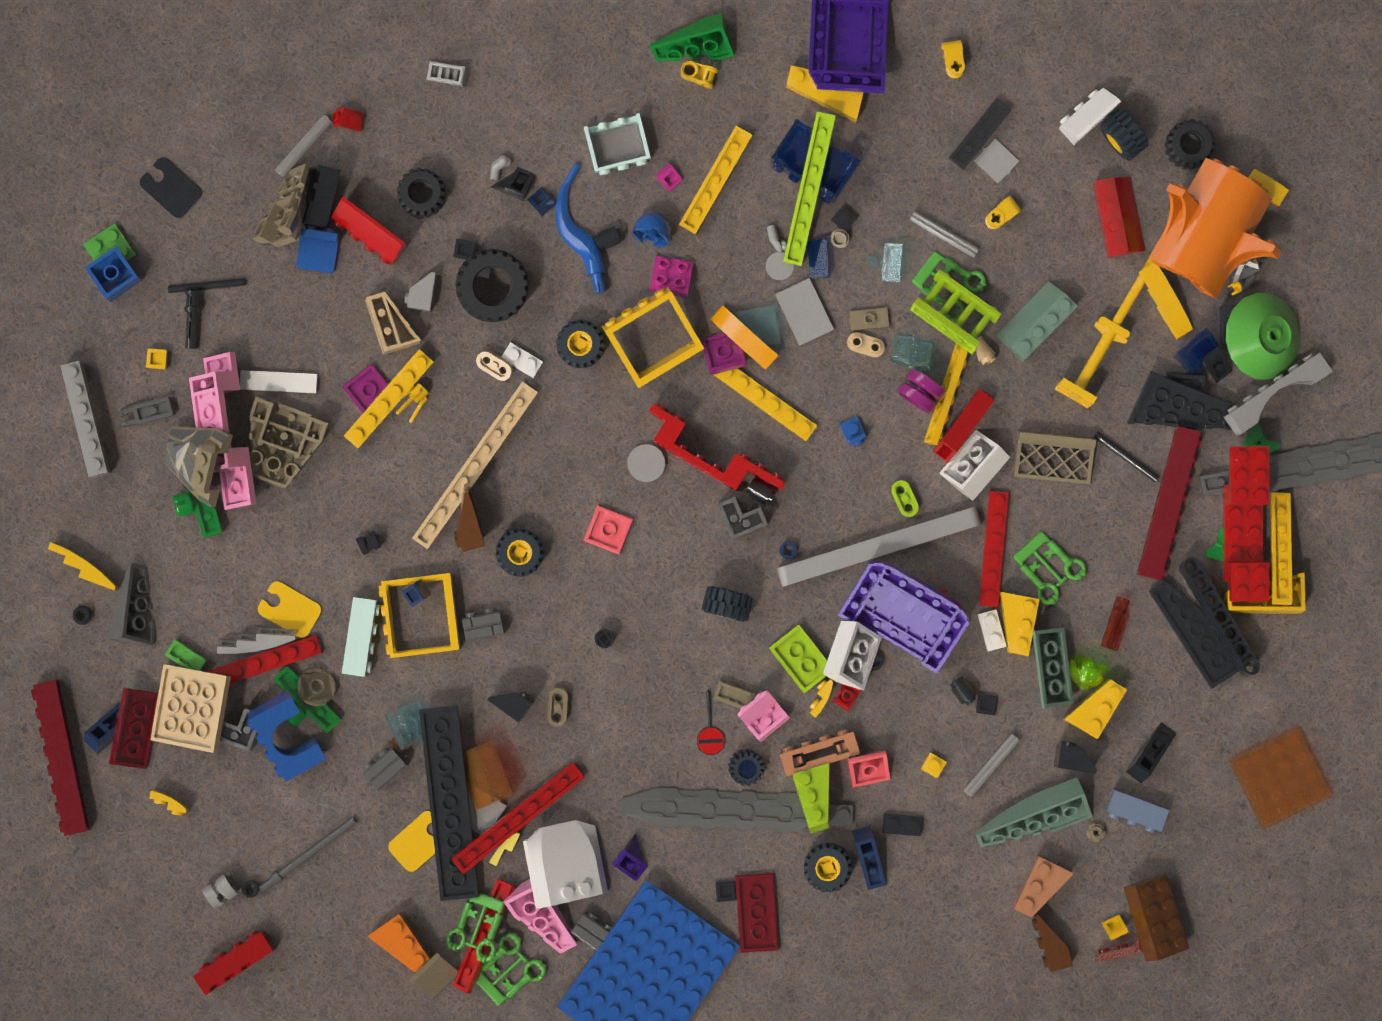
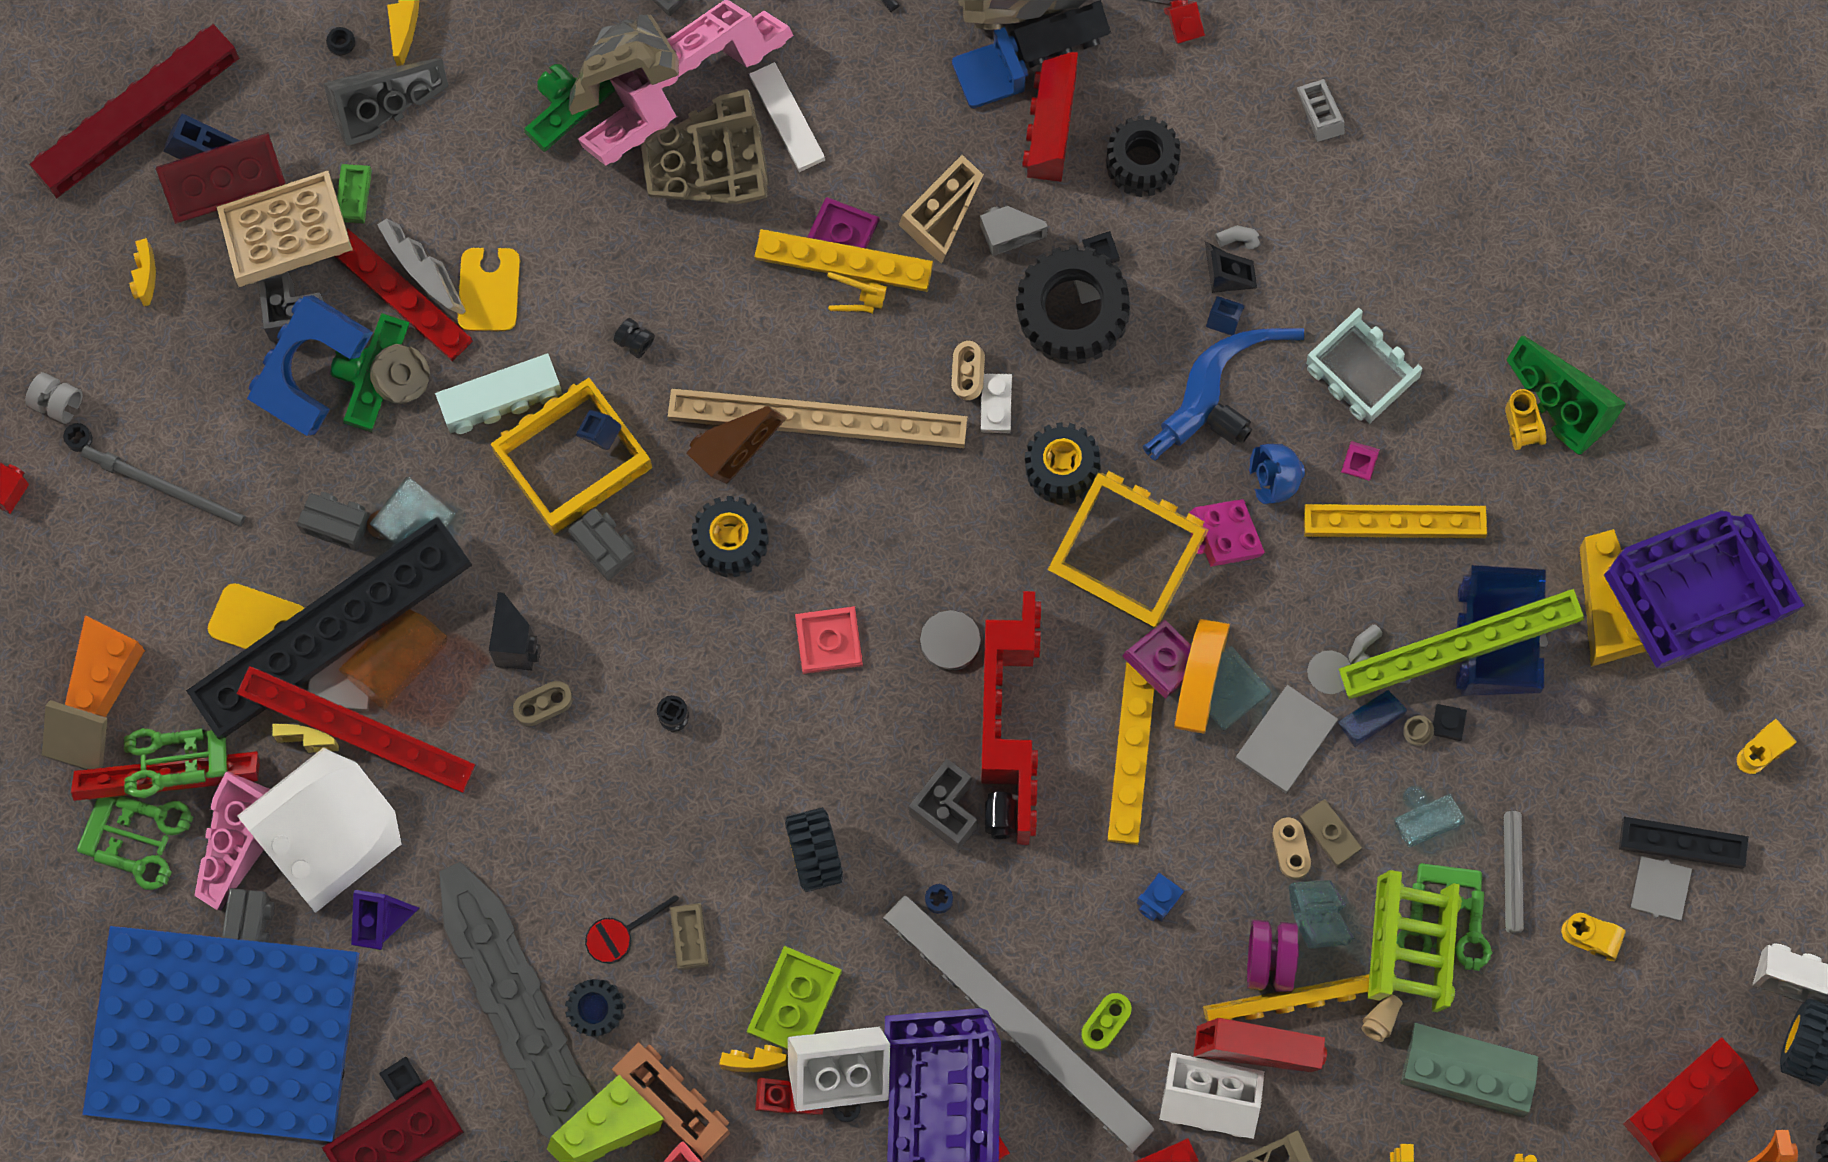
camera: 65 degrees right, 15 degrees down
bright pink bracket [738,690,790,743] -> none

